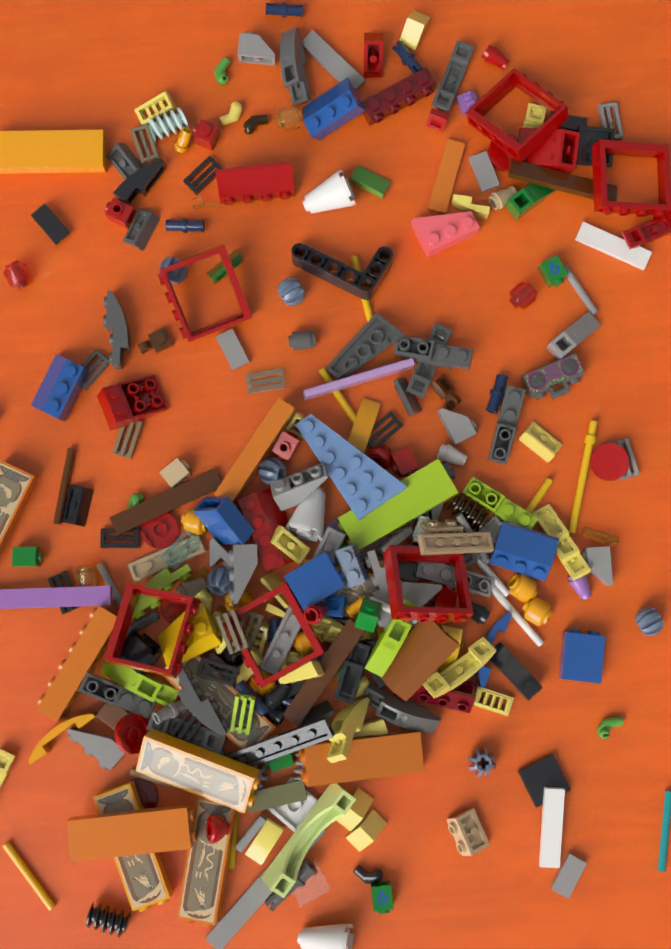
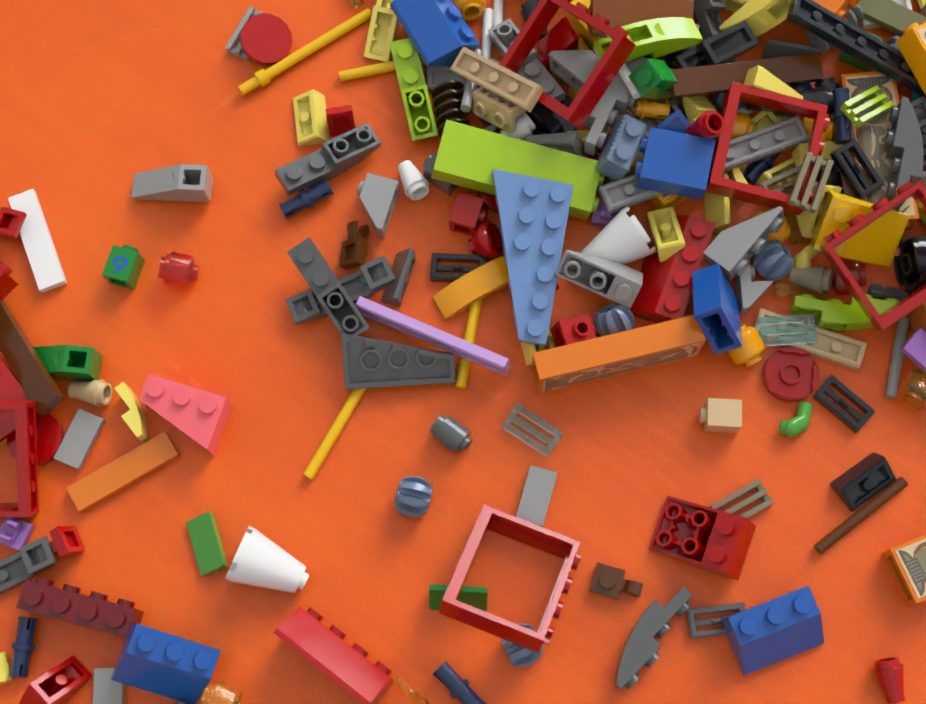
camera: 130 degrees left, 10 degrees down
reddish brown tile [109,469,222,535] -> none
black beam [291,243,393,300] -> none
dark grey piece [521,353,585,400] -> none
light grey bar [564,265,598,315] -> none
none -> red tile [325,105,356,137]

